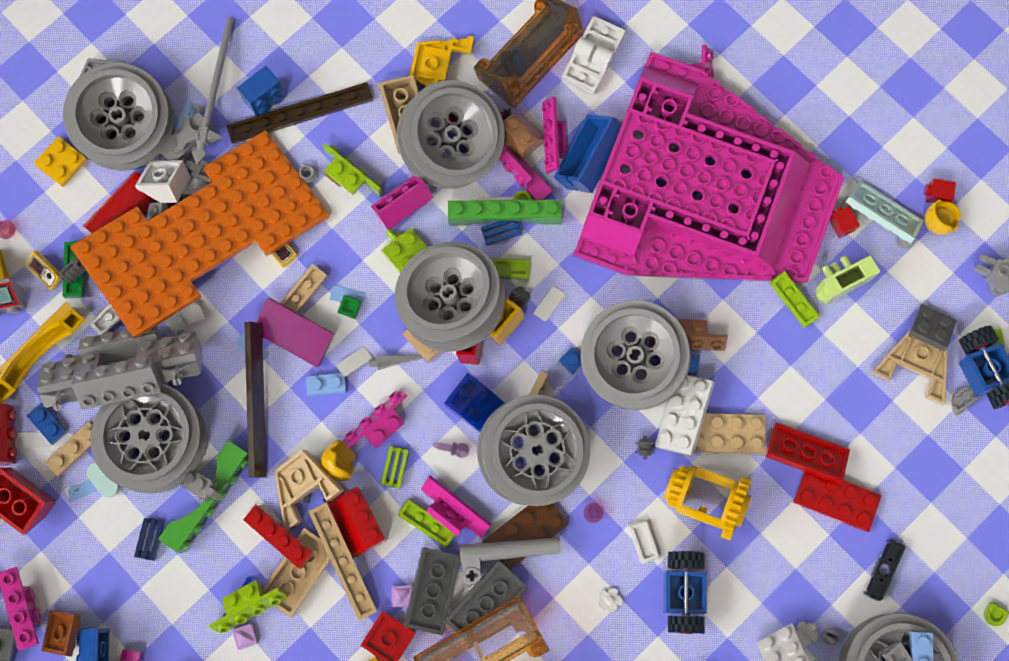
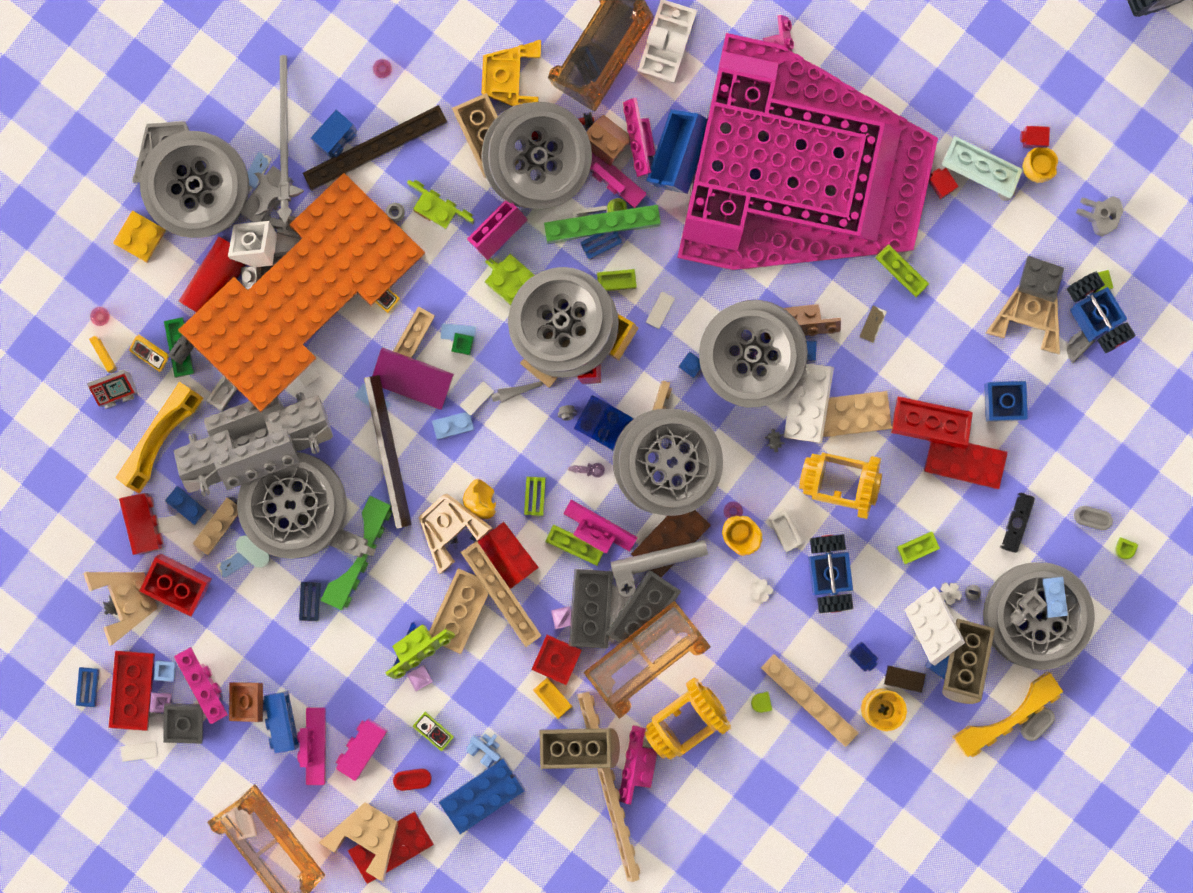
camera: 15 degrees left, 10 degrees up
red plate [243,504,313,569] -> none
dark pink bracket [343,389,407,448] -> none
dark grey wheel [509,286,530,307] -> none
yellowish green piece [815,255,880,305] -> none
none -> clear pink plate [373,59,392,78]
none -> light grey plate [558,405,577,421]
none -> yellow piece [722,516,763,556]
none -> dark tan sticker [860,306,887,343]
none -> lime plate [897,531,940,564]
none -> blue brick [984,381,1028,422]
none -> light grey tile [1074,506,1113,530]

